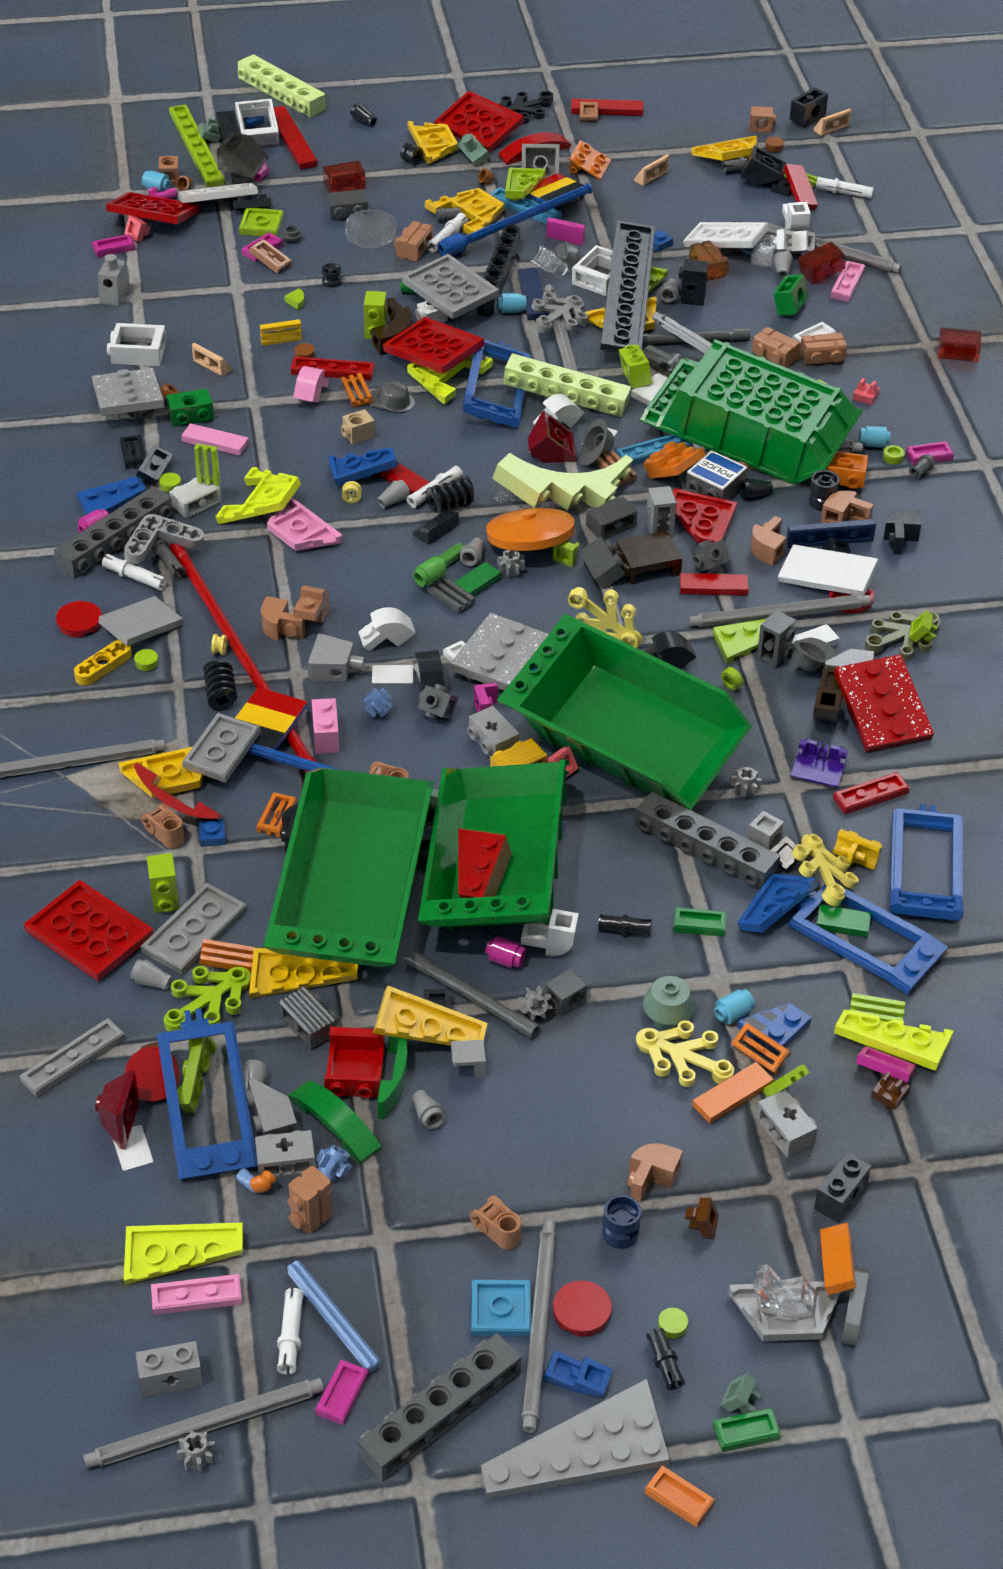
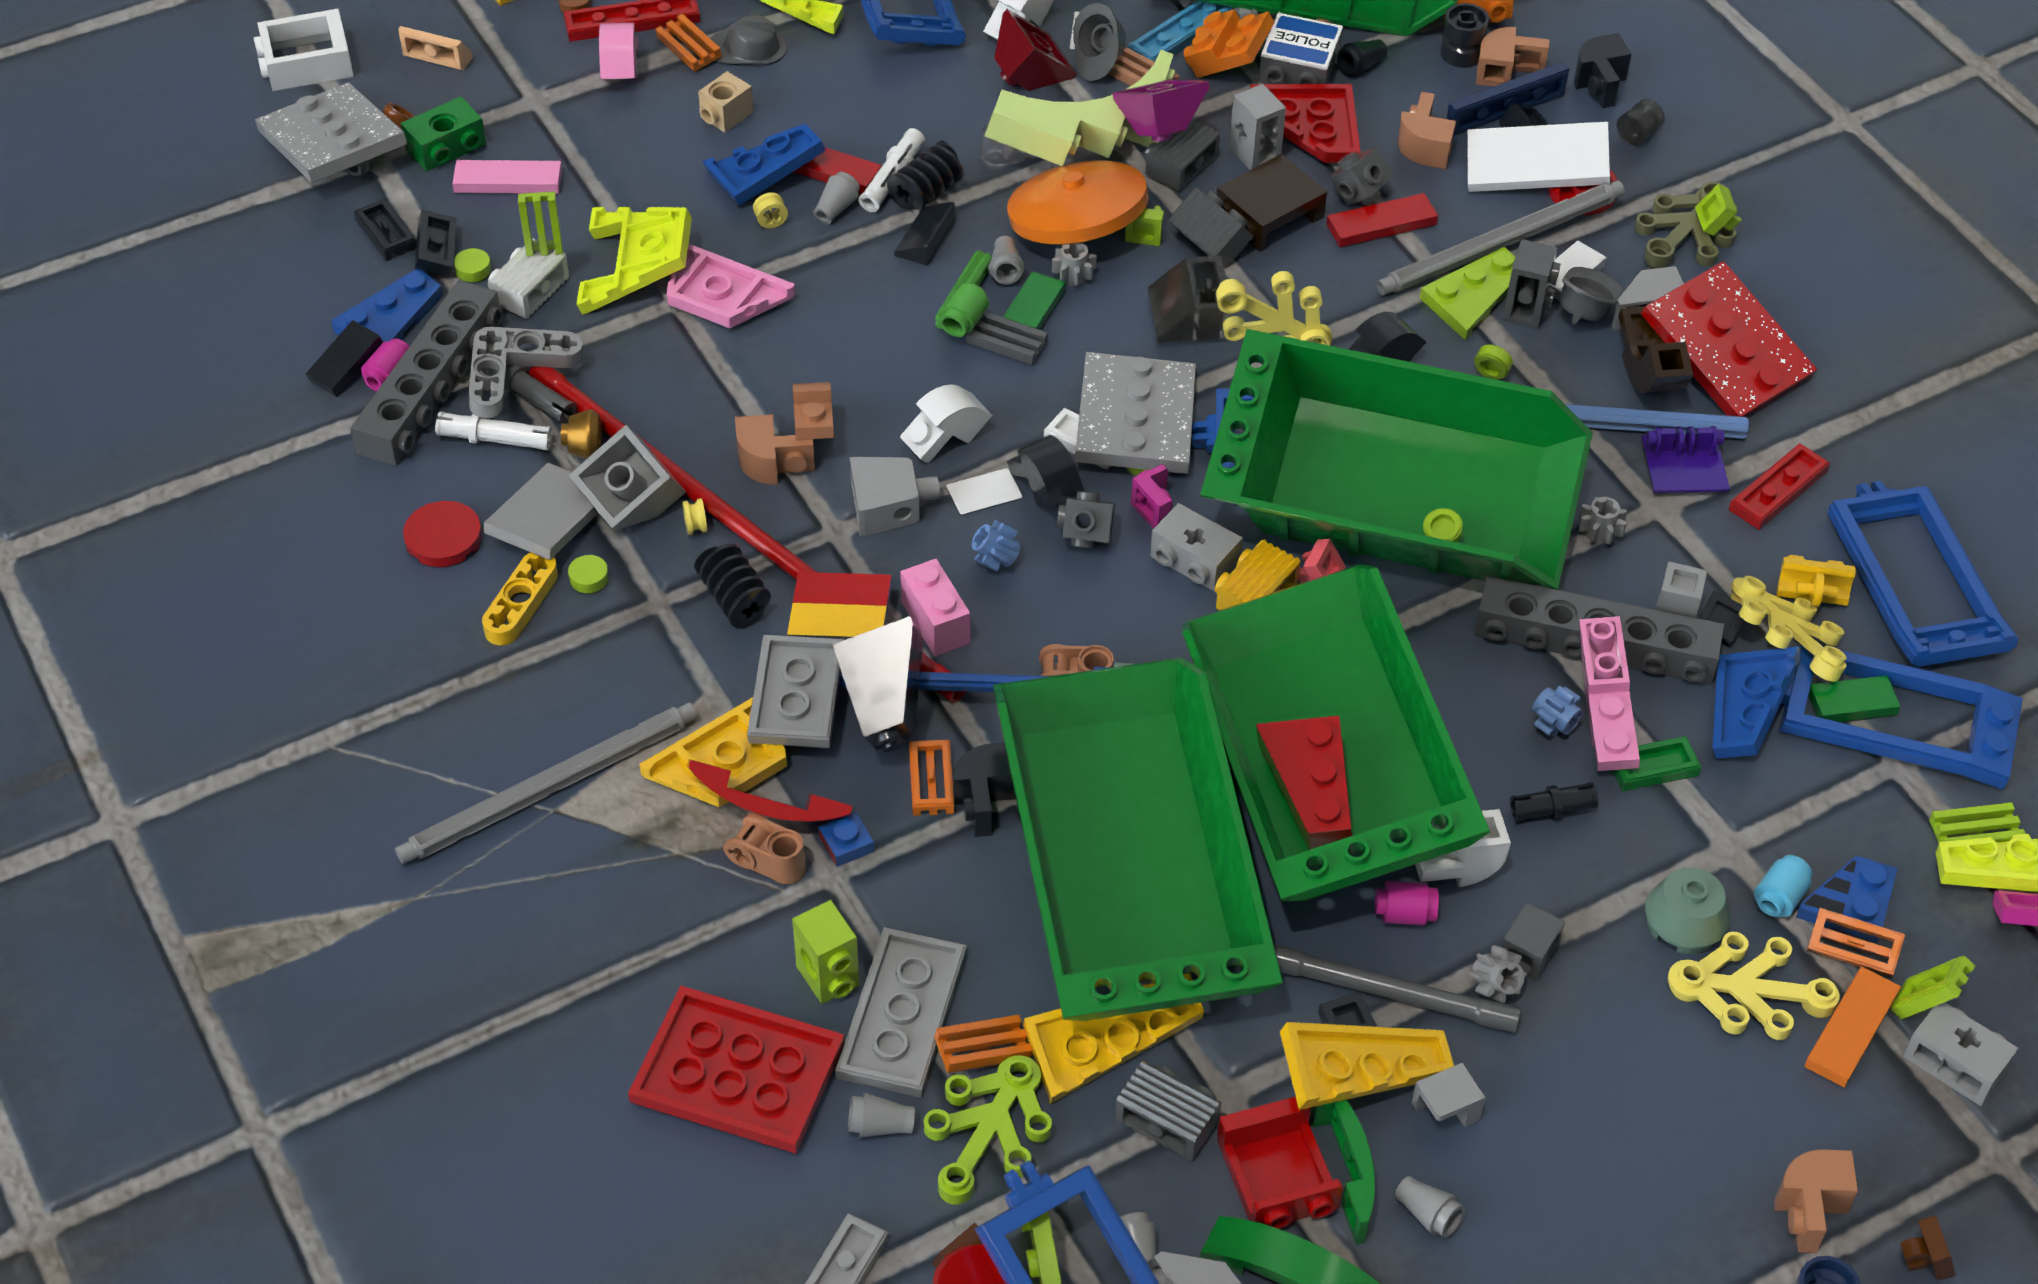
camera: 20 degrees left, 5 degrees up
none -> black tile [305,320,383,397]
none -> pearl gold cone [561,409,601,460]
none -> light grey slope [568,425,686,531]
none -> slope [832,616,924,752]
none -> magenta slope [1112,79,1209,142]
none -> clear smoke slope [1148,256,1232,343]
none -> lime tile [1423,508,1463,543]
none -> medium blue gear [1532,686,1583,736]
none -> medium blue axle [1566,404,1749,439]
none -> bright pink slope [1579,616,1640,771]
none -> clear smoke wheel [1616,98,1665,145]

